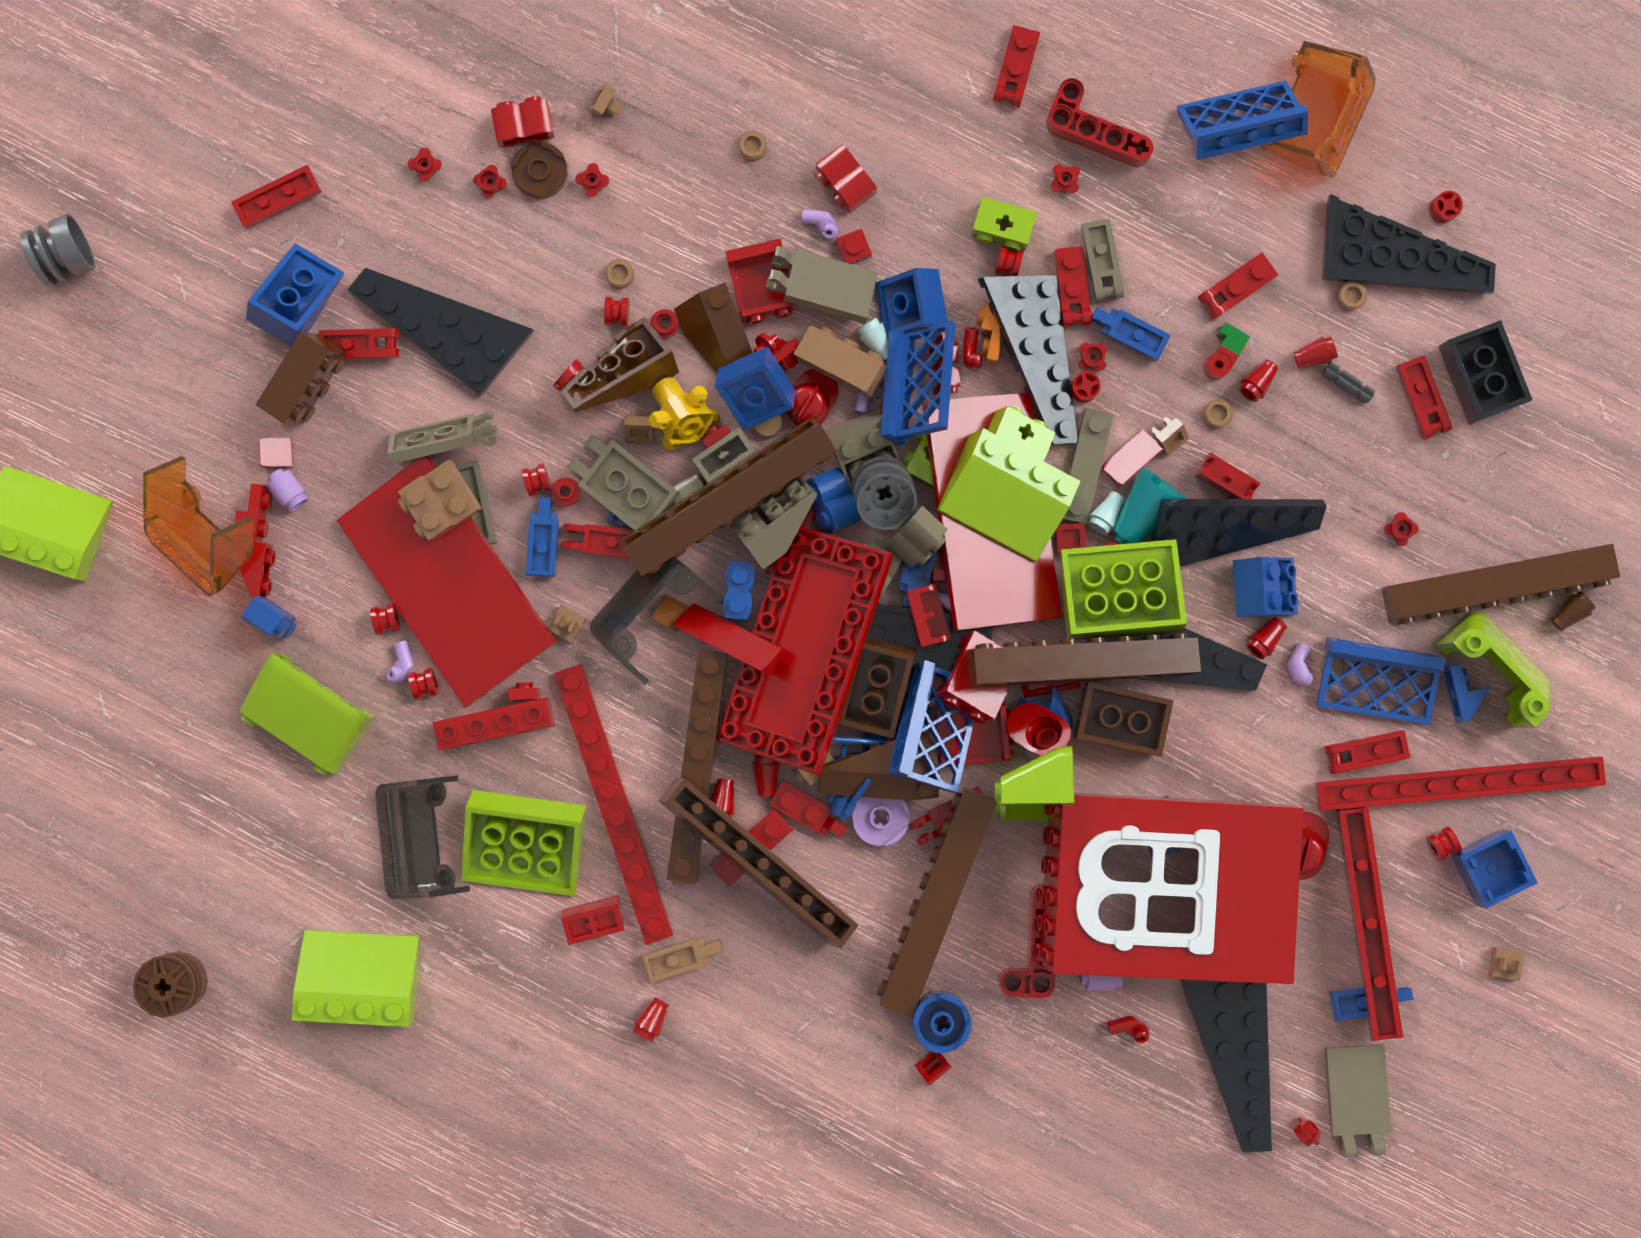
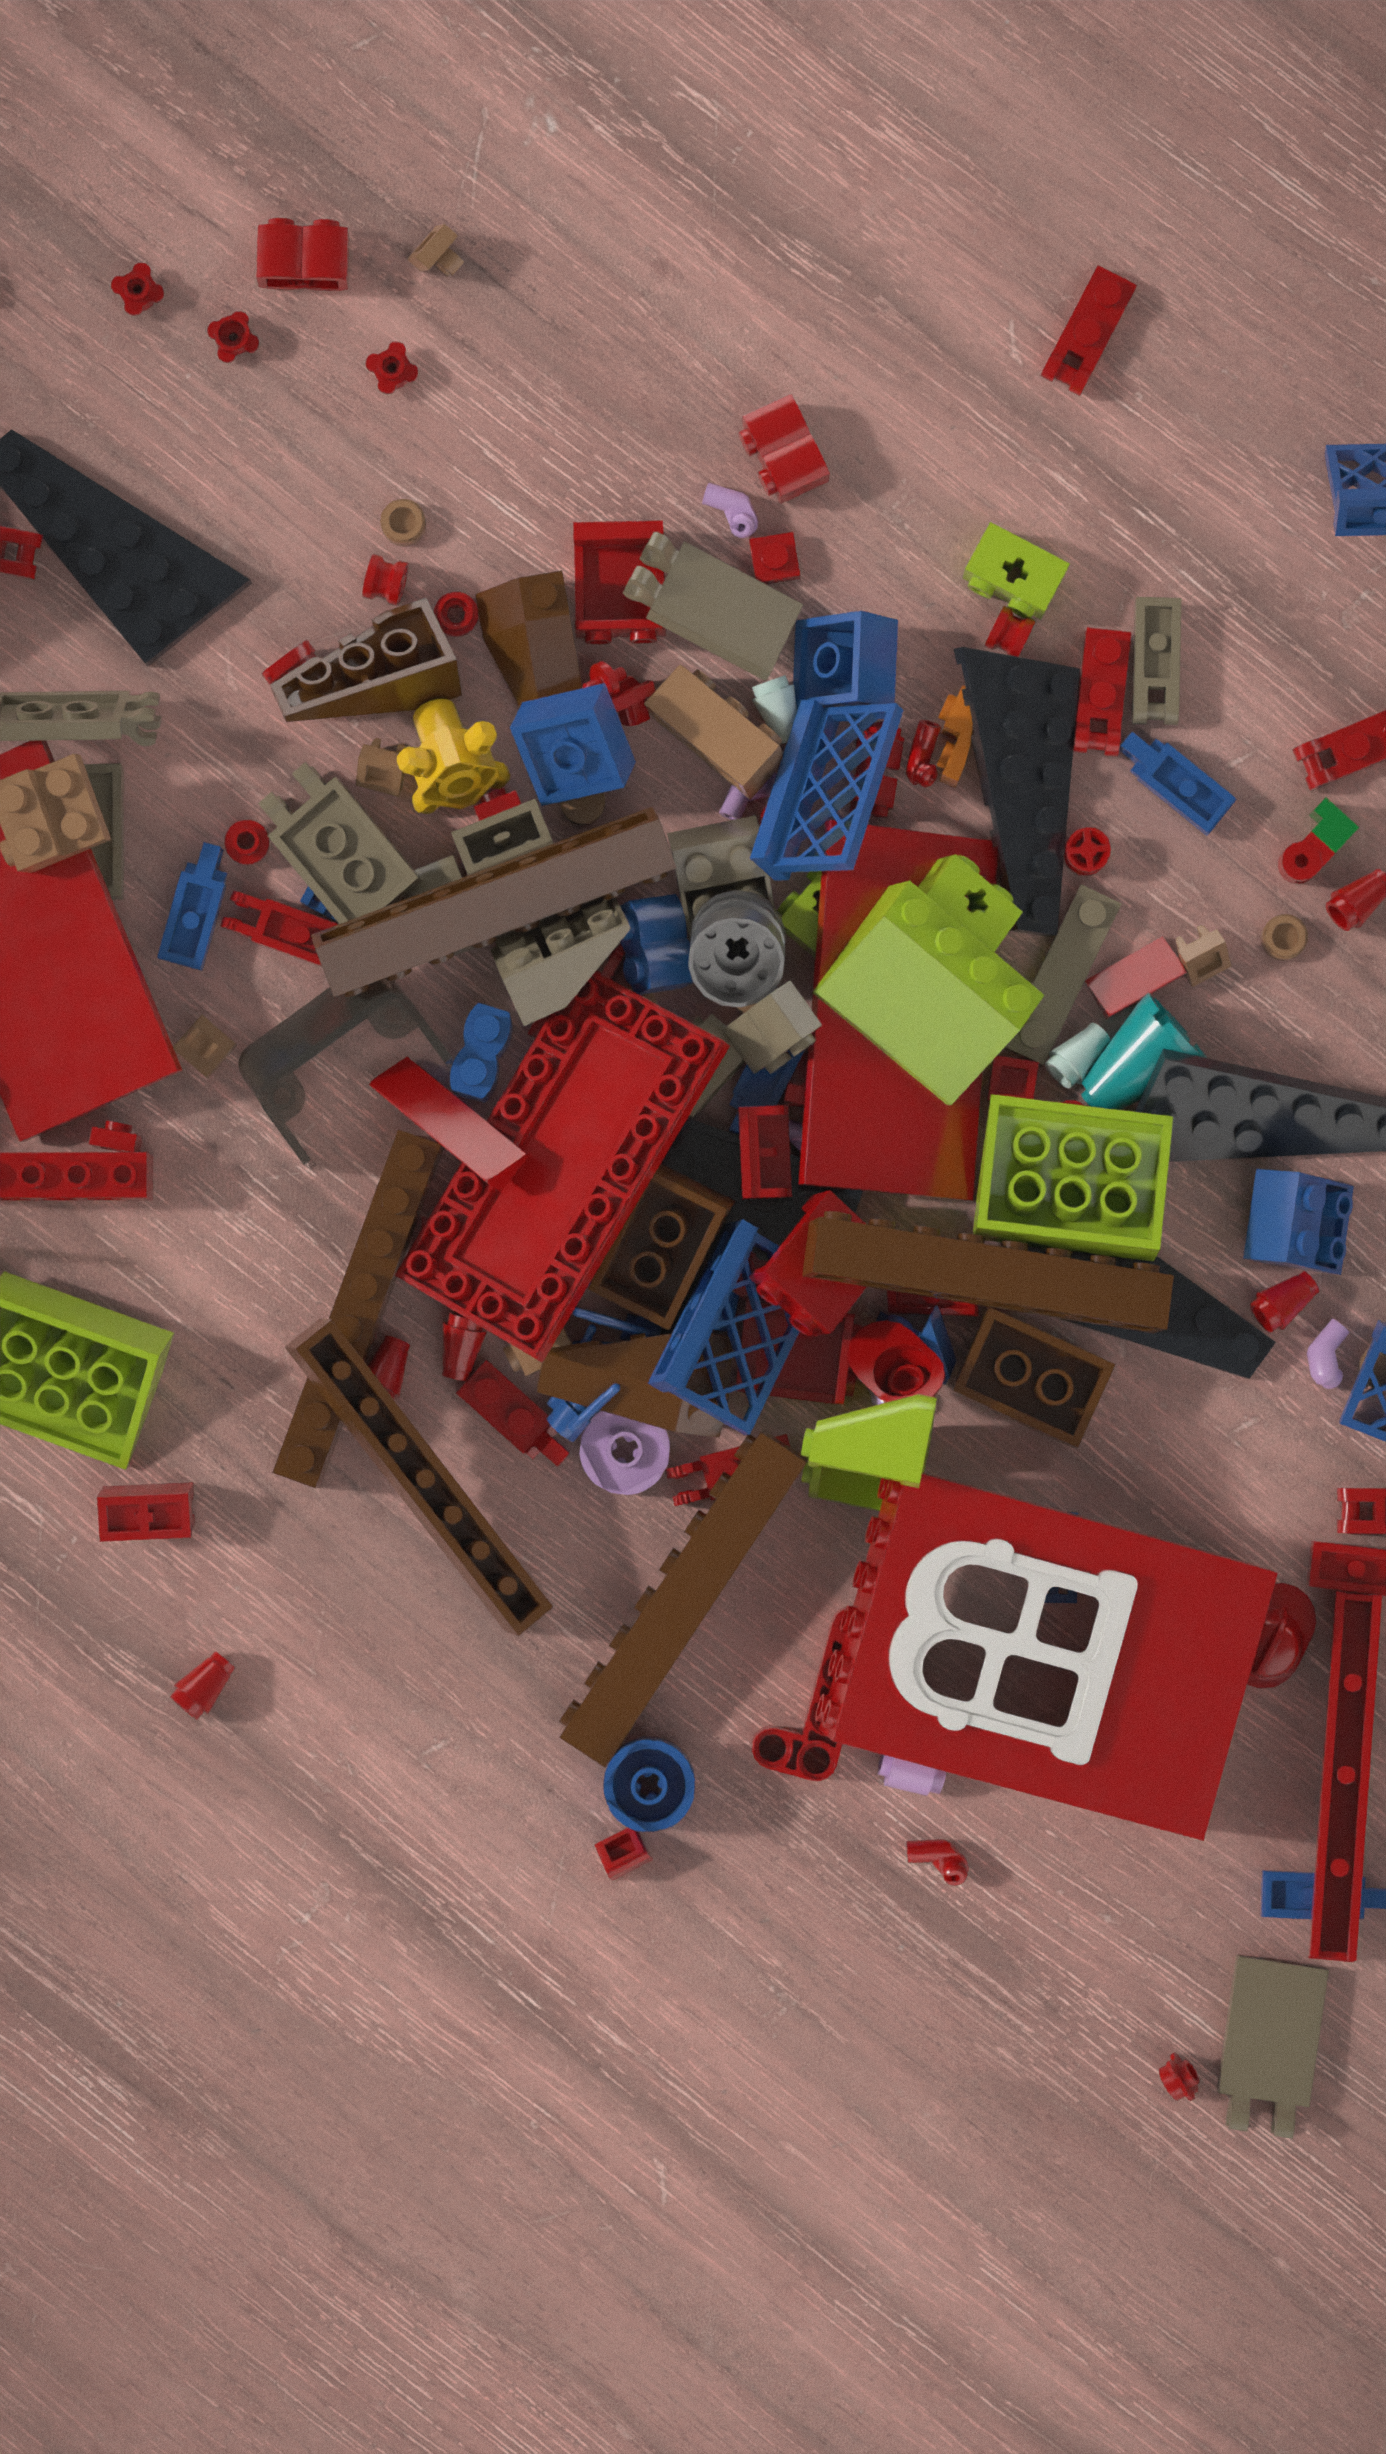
camera: 15 degrees right, 0 degrees up
reddish brown tile [511,142,568,199] -> none
red wheel [521,463,552,497] -> none
red plate [554,664,674,945] -> none
medium nougat hinge [641,937,724,983] -> none
dark orange slope [651,594,689,632] -> none
red plate [710,808,794,887] -> none
medium nougat tile [738,131,767,161] -> none
red piece [782,369,839,429] -> none
red beam [1046,78,1154,167] -> none
red plate [1051,164,1080,194] -> none
red plate [1078,342,1107,371] -> none
black wing [1179,979,1272,1152] -> none
red hinge [1195,452,1261,499] -> none

